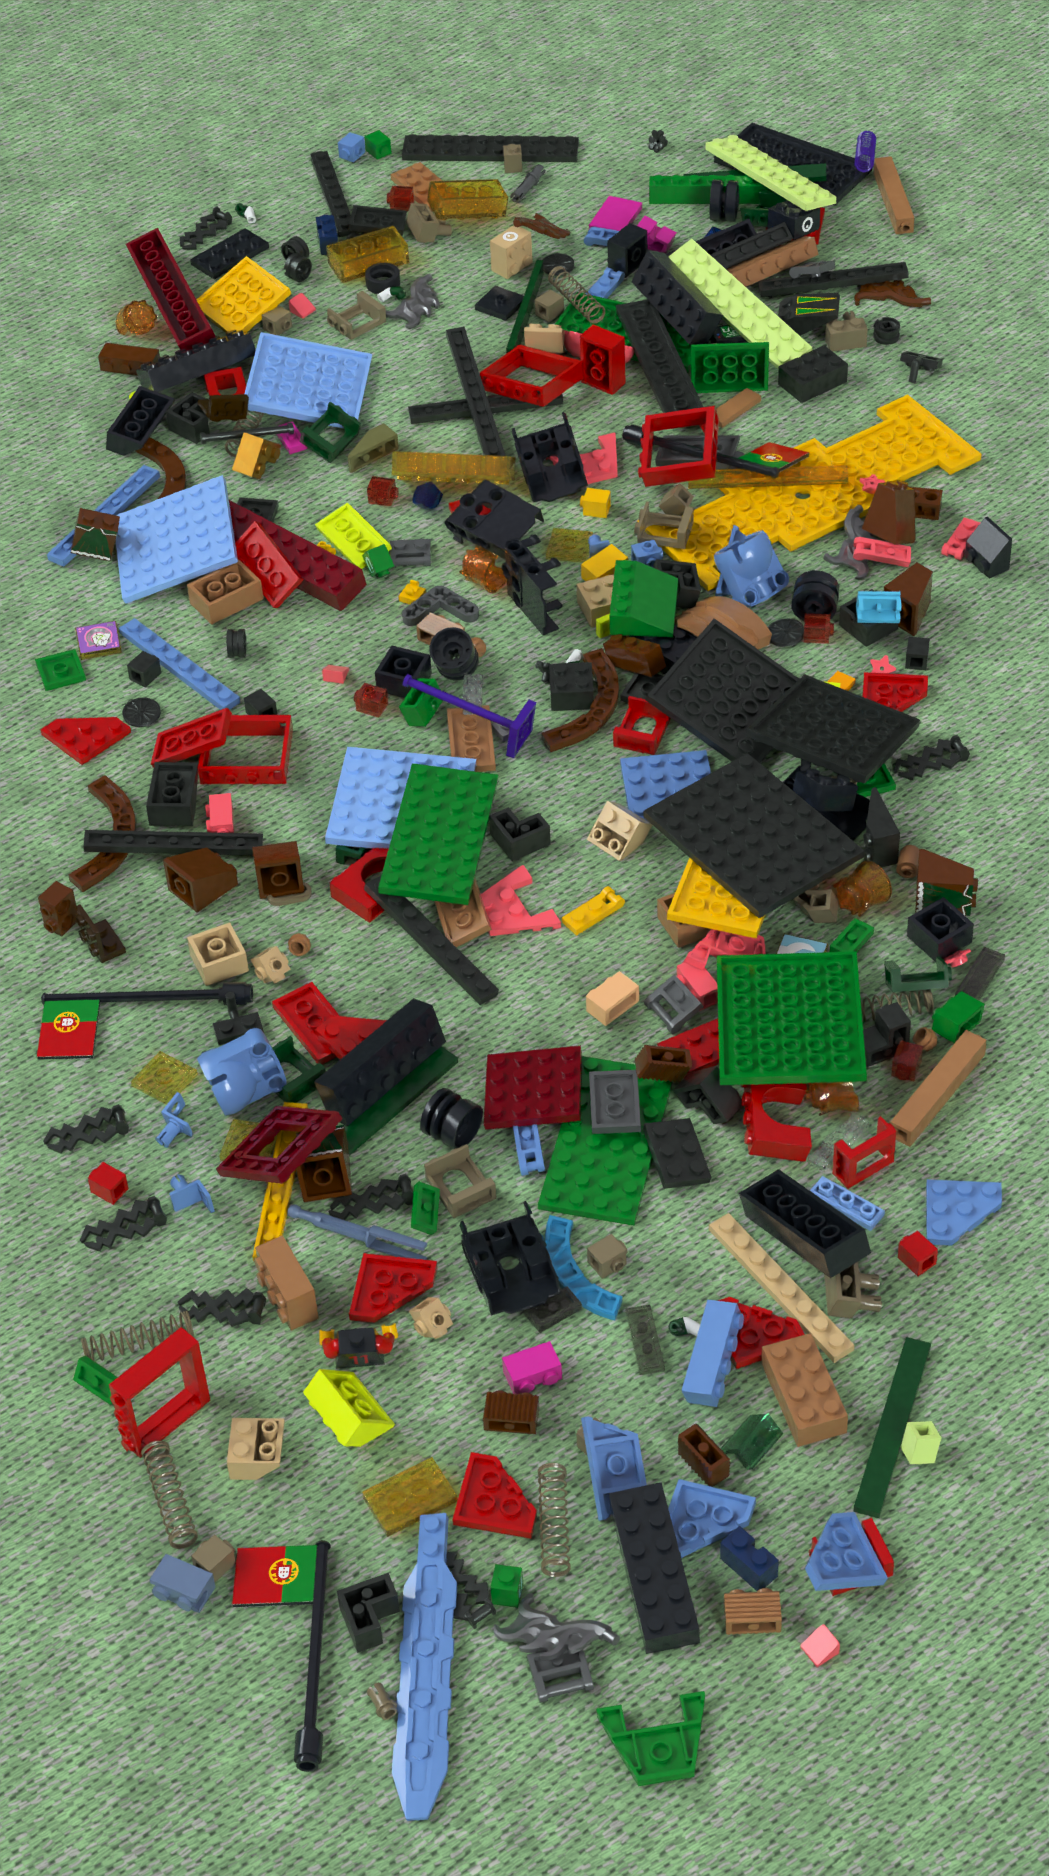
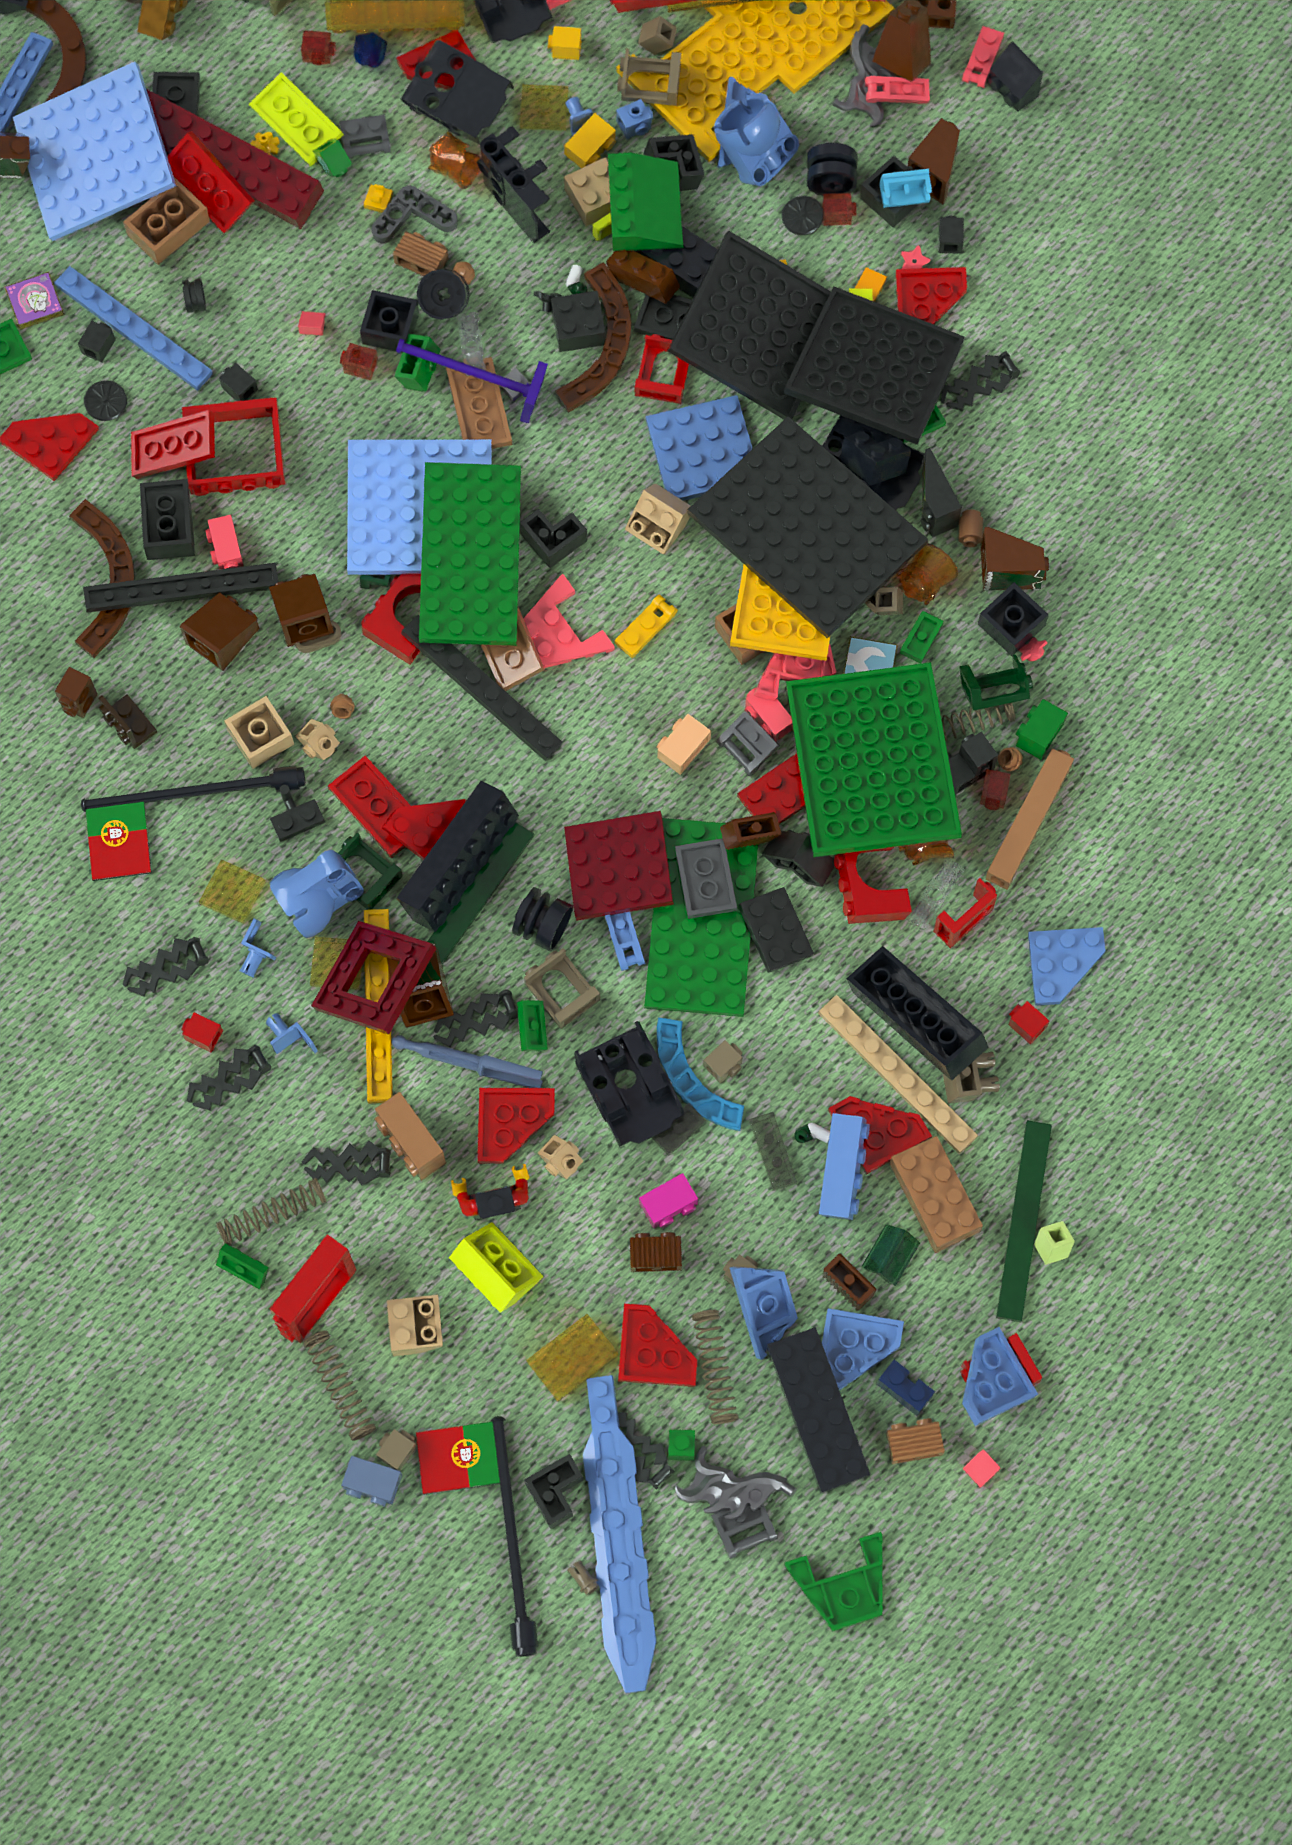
camera: 10 degrees left, 25 degrees up
medium nougat slope [674,596,772,649] -> none
light blue tile [810,1176,885,1231] -> none
clear smoke tile [955,947,1005,1001] -> none

